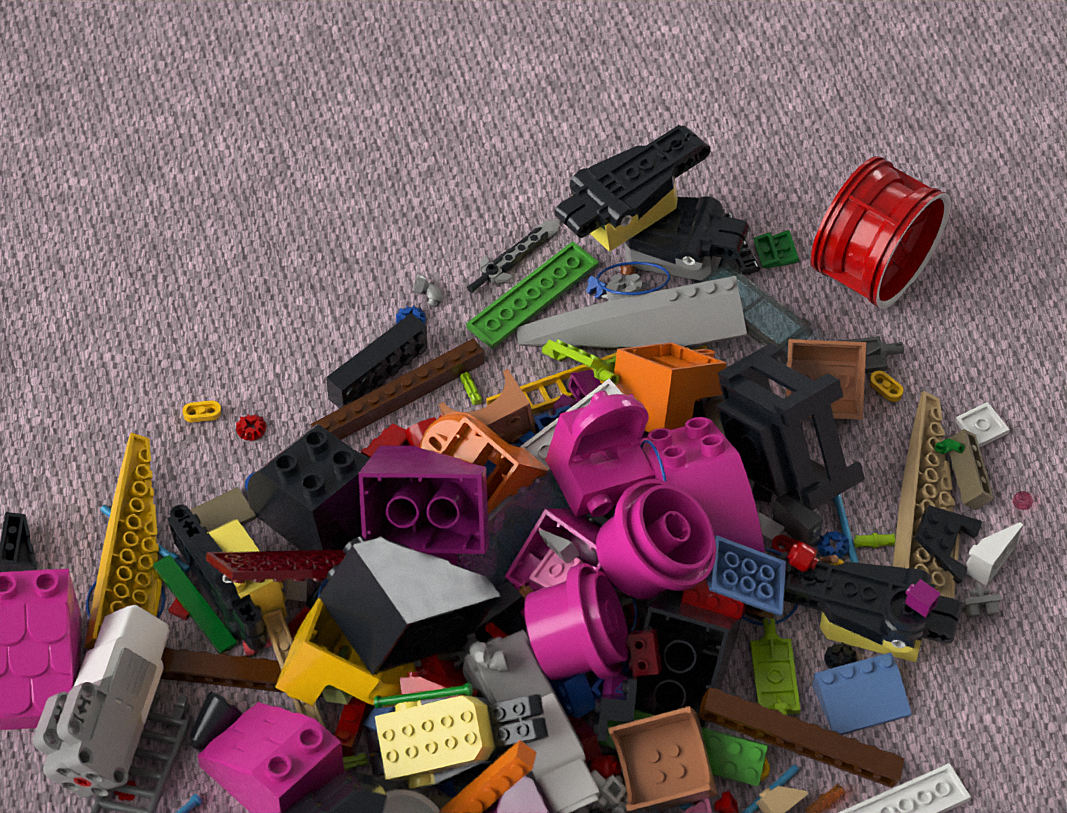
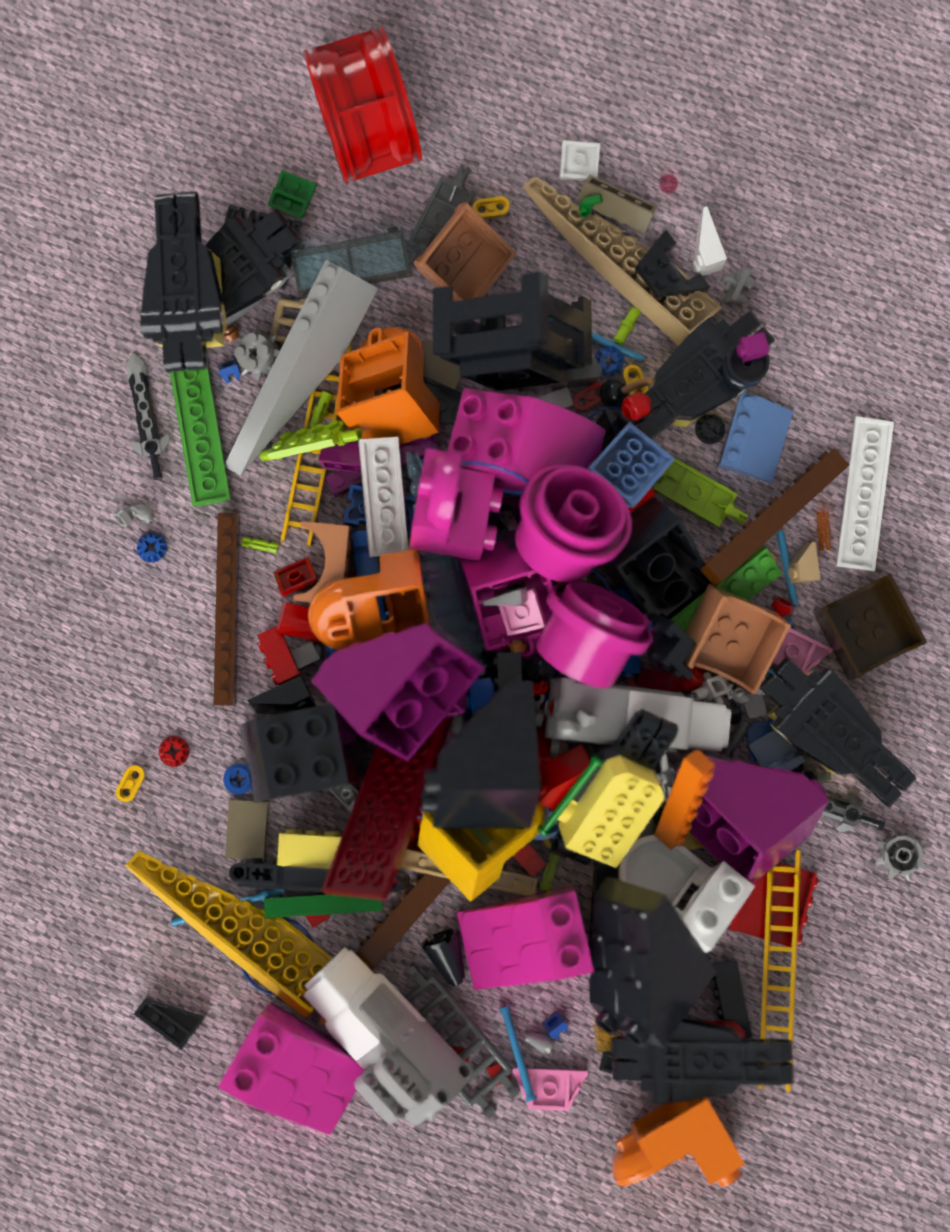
camera: 55 degrees left, 30 degrees up
black brick [326,313,428,409] -> none
blue piece [596,262,670,295] -> none
dark red brick [626,629,662,676] -> none

